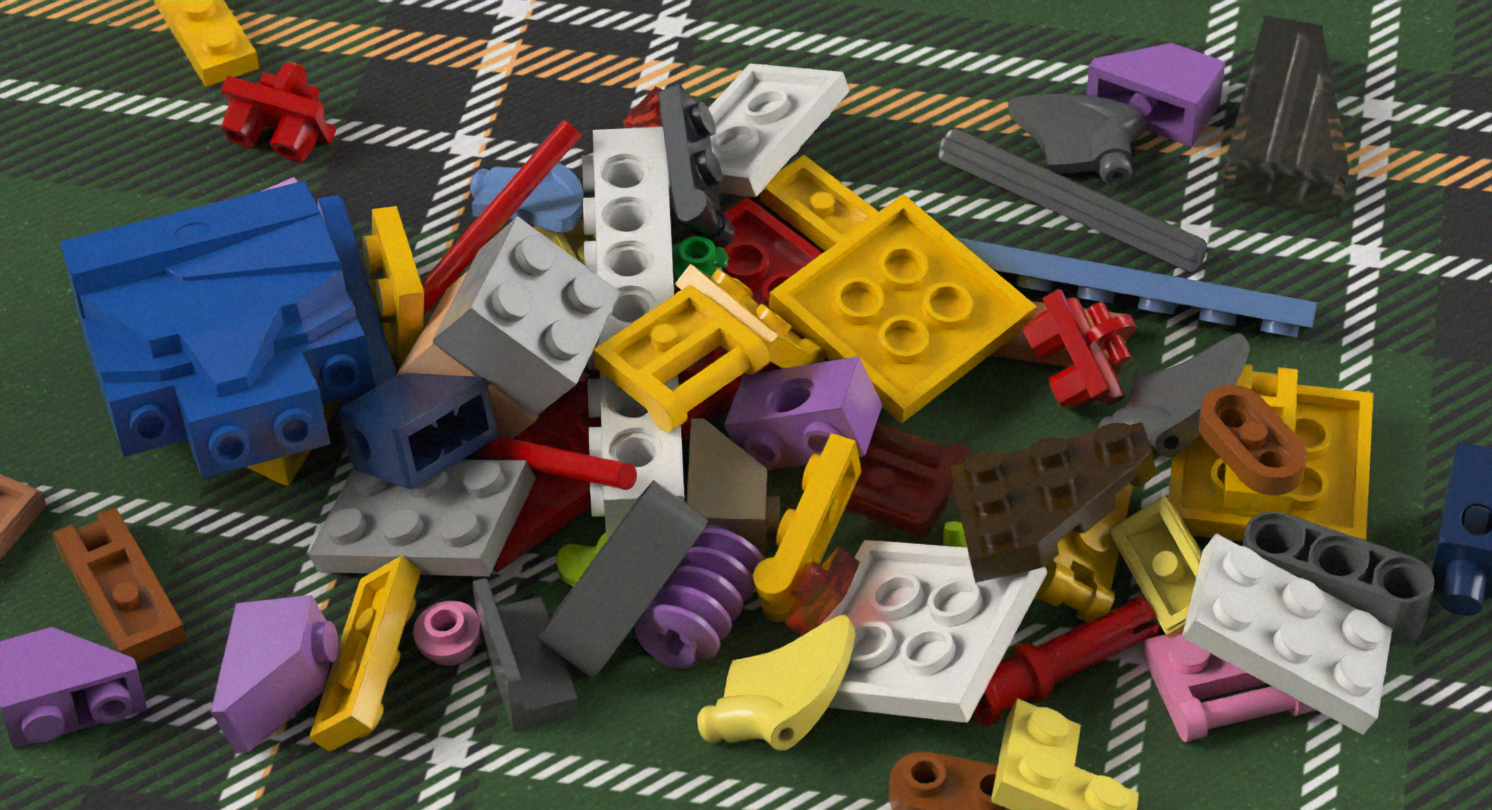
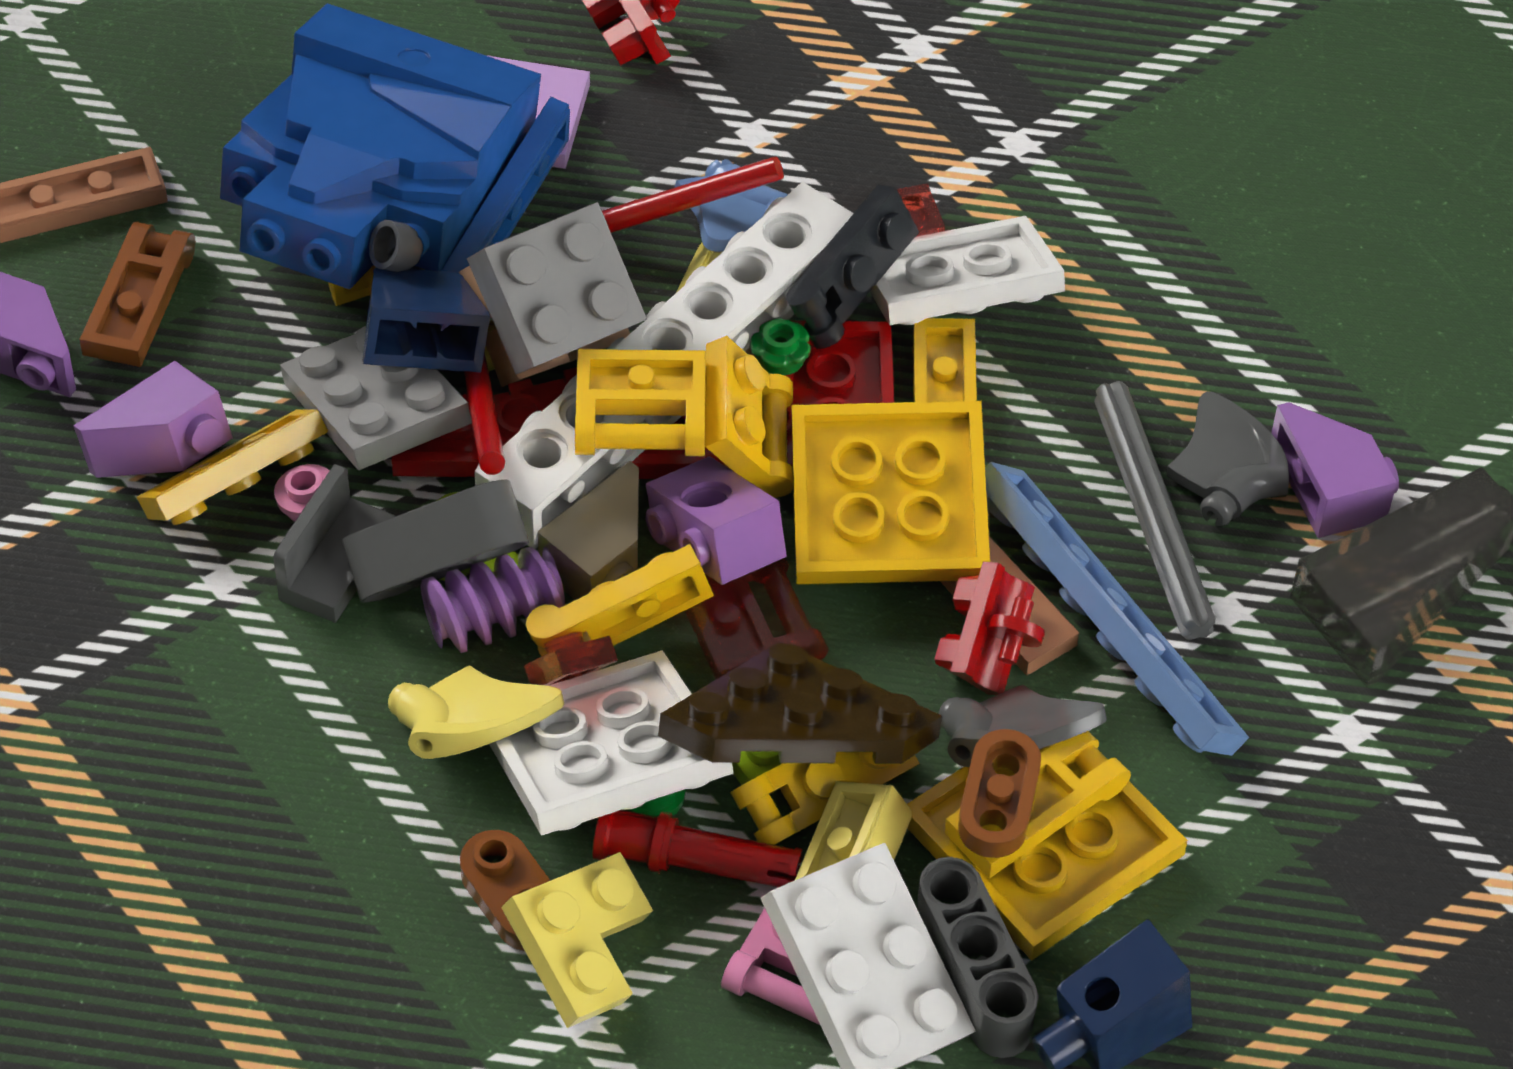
camera: 40 degrees right, 5 degrees up
yellow plate [362,206,424,373] -> none
none -> dark grey hinge [369,220,424,272]

